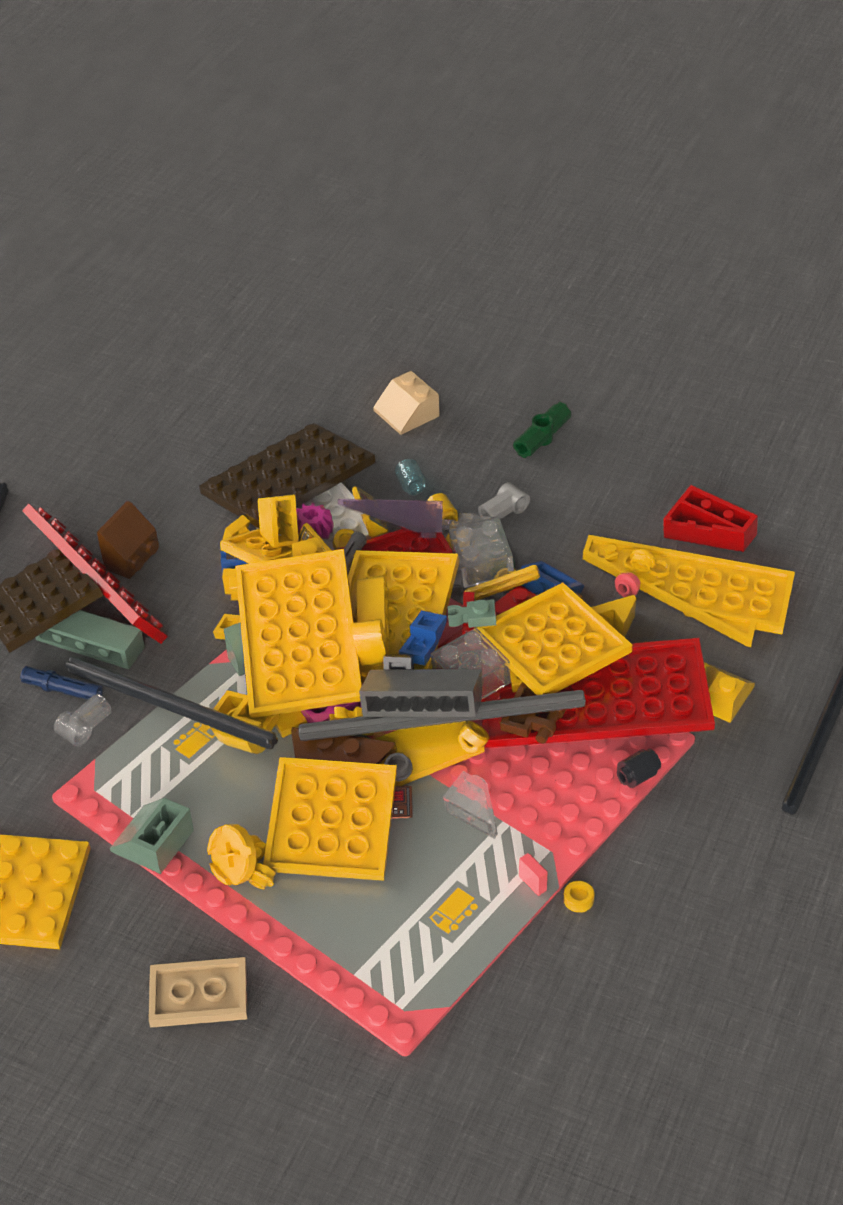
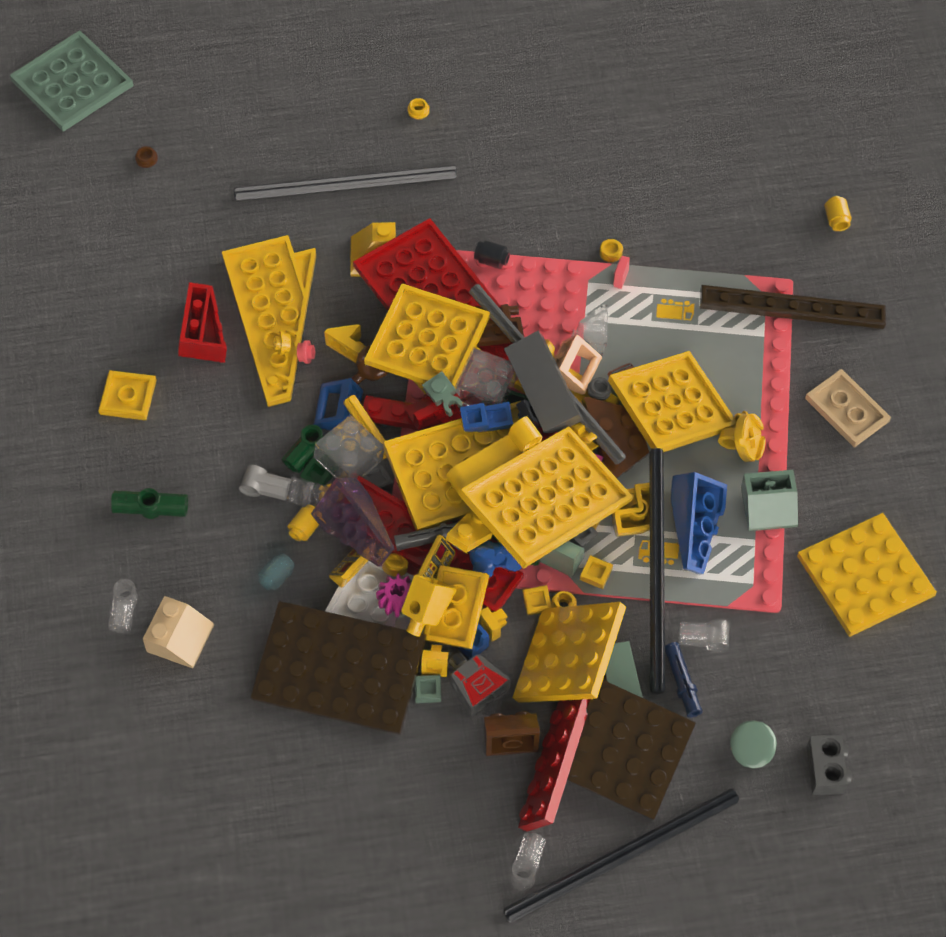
camera: 125 degrees left, 15 degrees up
none -> yellow tile [98,370,157,420]
none -> clear piece [108,579,138,633]
none -> dark green piece [282,425,324,473]
none -> sand green tile [415,675,441,703]
none -> torso [449,652,510,718]
none -> clear piece [511,833,546,891]
none -> yellow plate [512,602,626,703]
none -> yellow plate [551,591,577,608]
none -> light nougat tile [554,334,602,394]
none -> yellow plate [580,555,613,589]
none -> blue wedge [671,472,727,575]
none -> dark brown tile [700,285,886,329]
none -> yellow brick [824,196,851,231]

